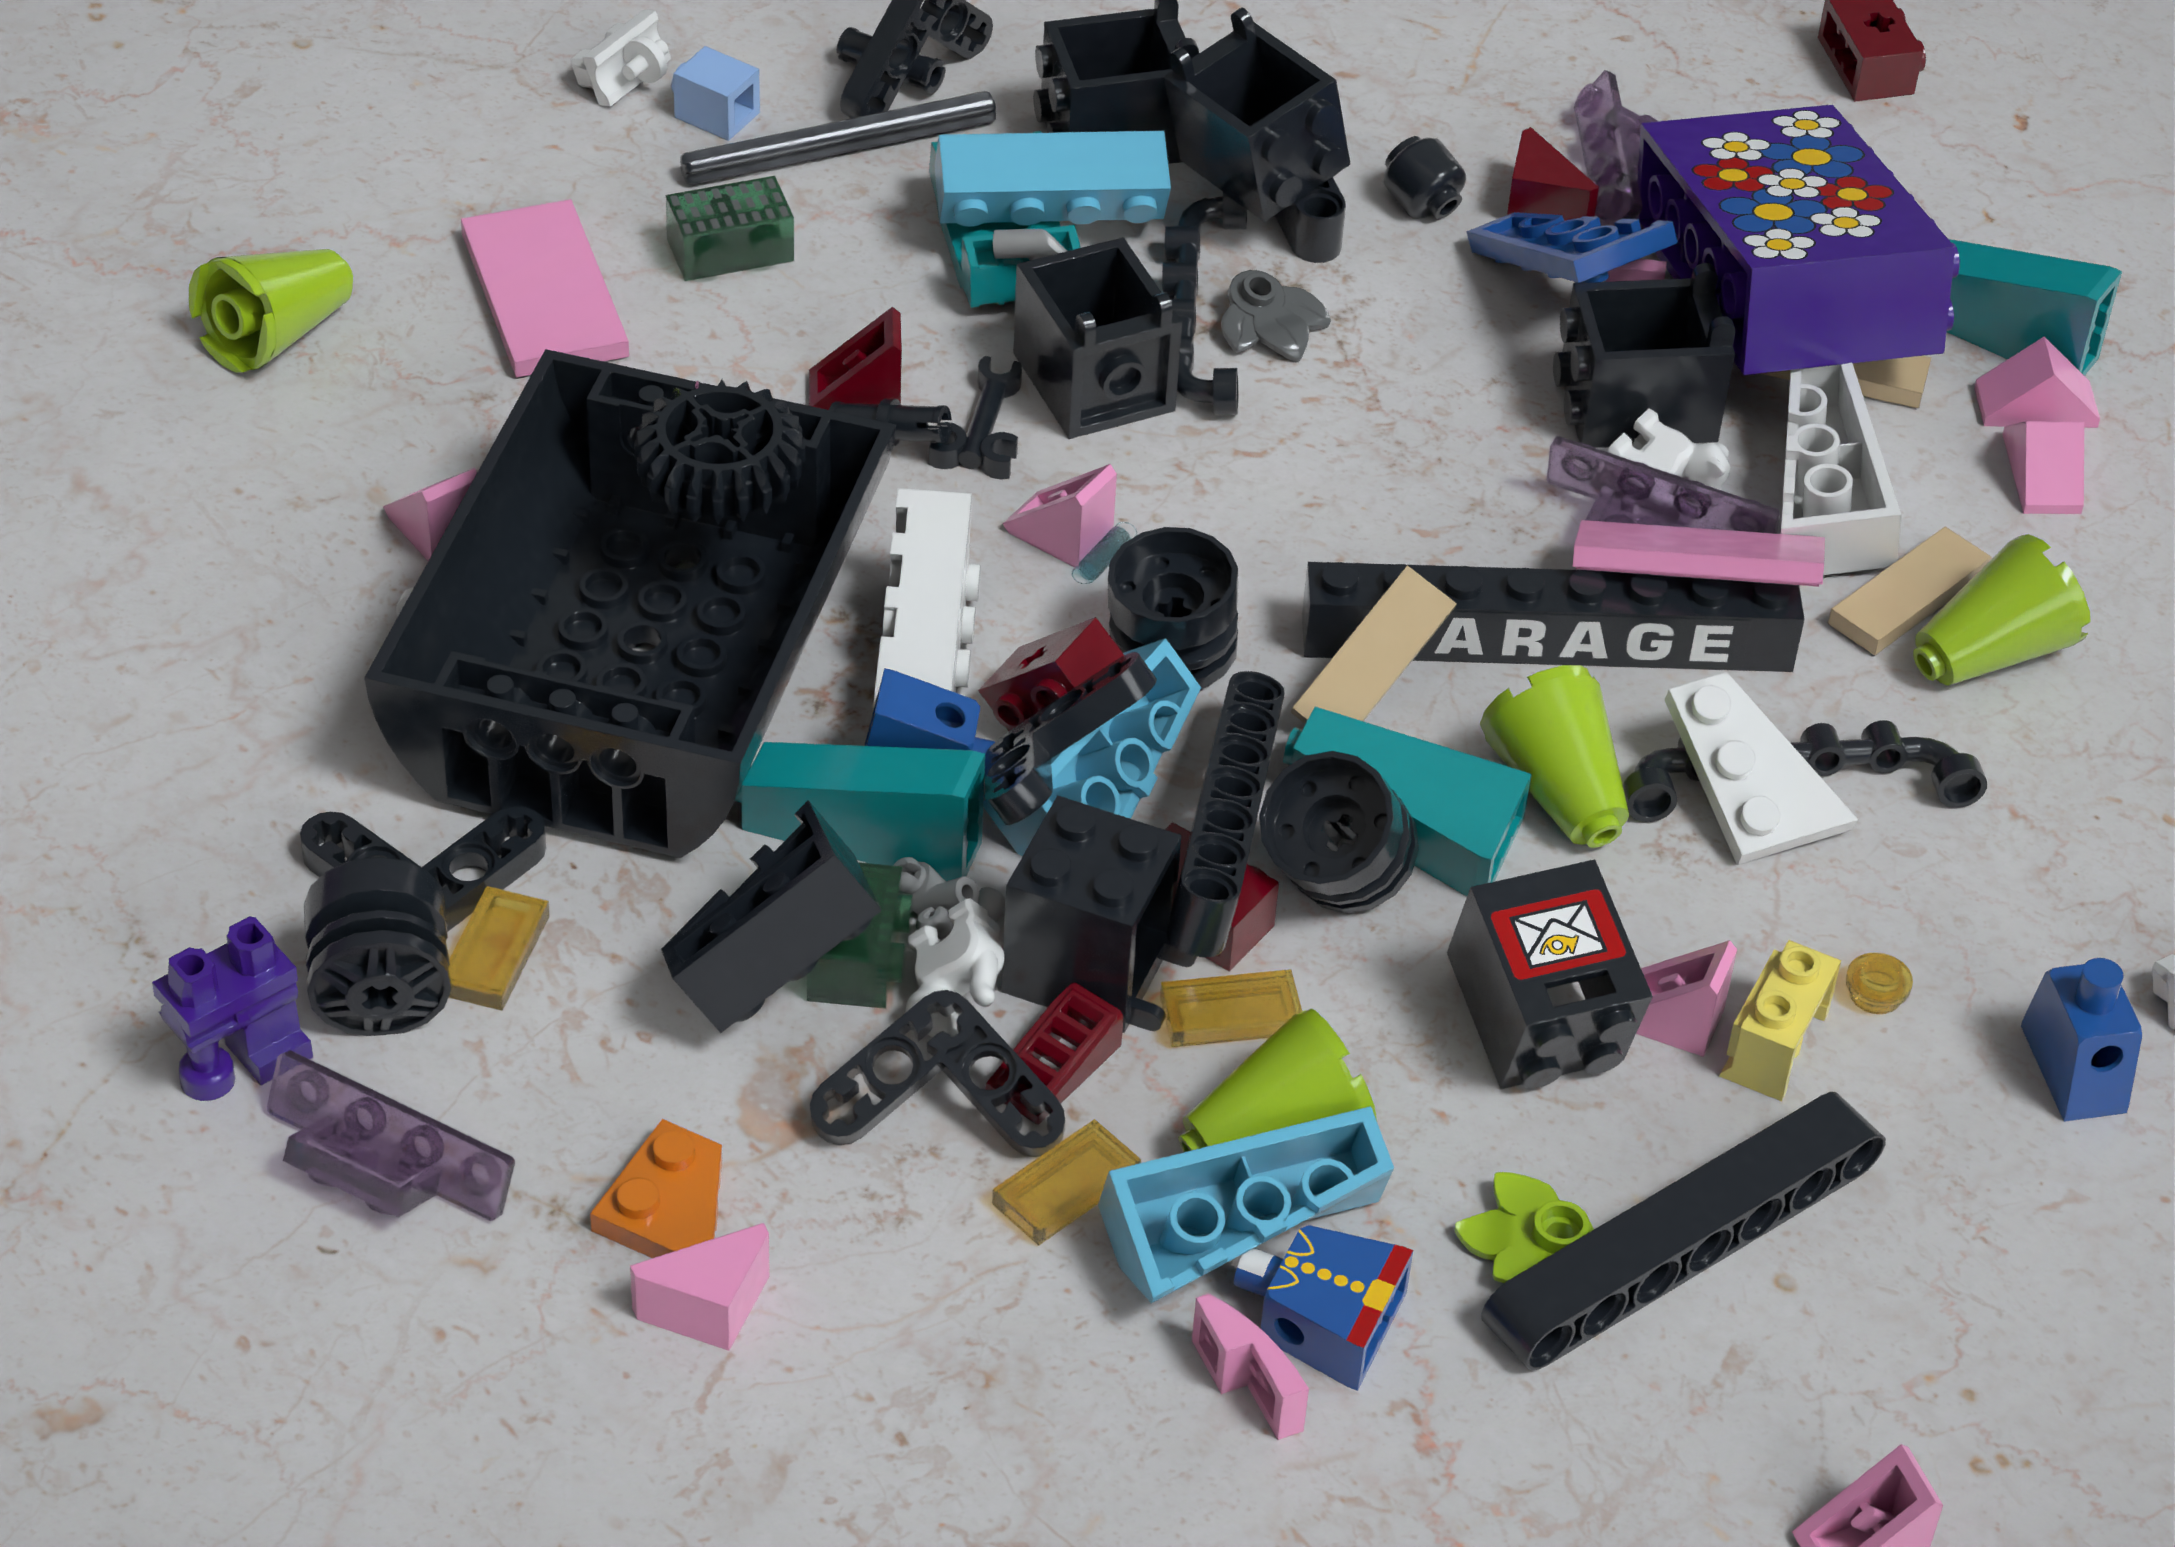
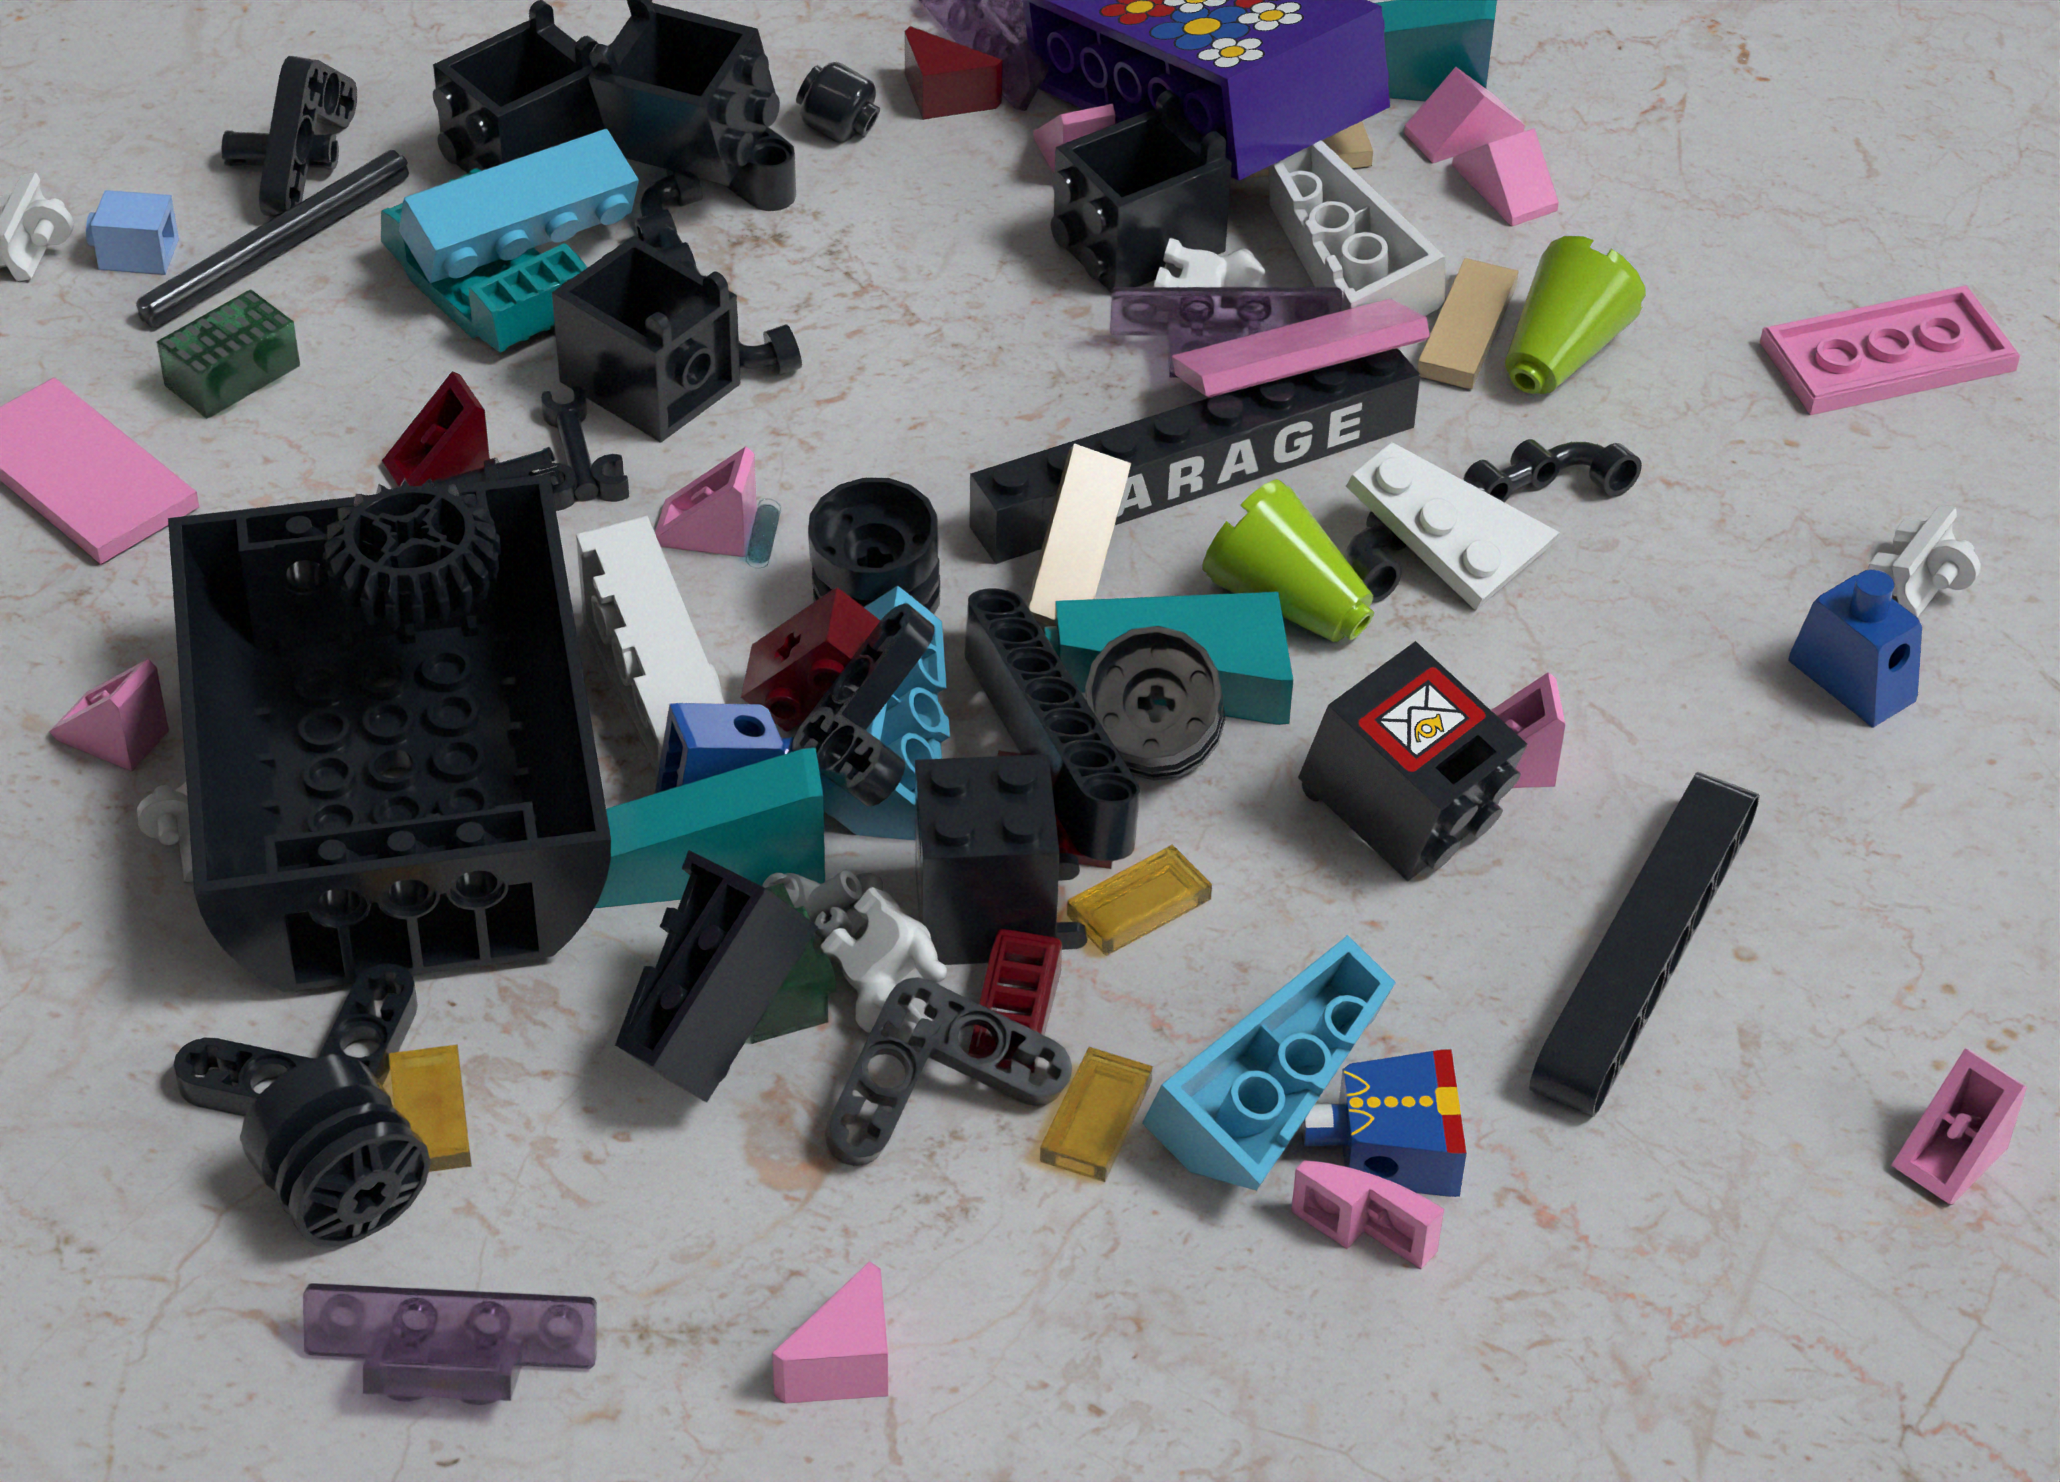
camera: 25 degrees left, 0 degrees up
dark purple hips [152,916,314,1101] -> none
orange wing [590,1119,722,1258] -> none
light grey arm [993,229,1067,261] -> none
lime cone [1178,1008,1377,1152] -> none
dark grey plate [1221,270,1331,362] -> none
lime plate [1454,1172,1594,1283] -> none
blue wing [1466,212,1678,283] -> none
light yellow window [1719,940,1841,1101] -> none
clear yellow plate [1846,953,1913,1014] -> none

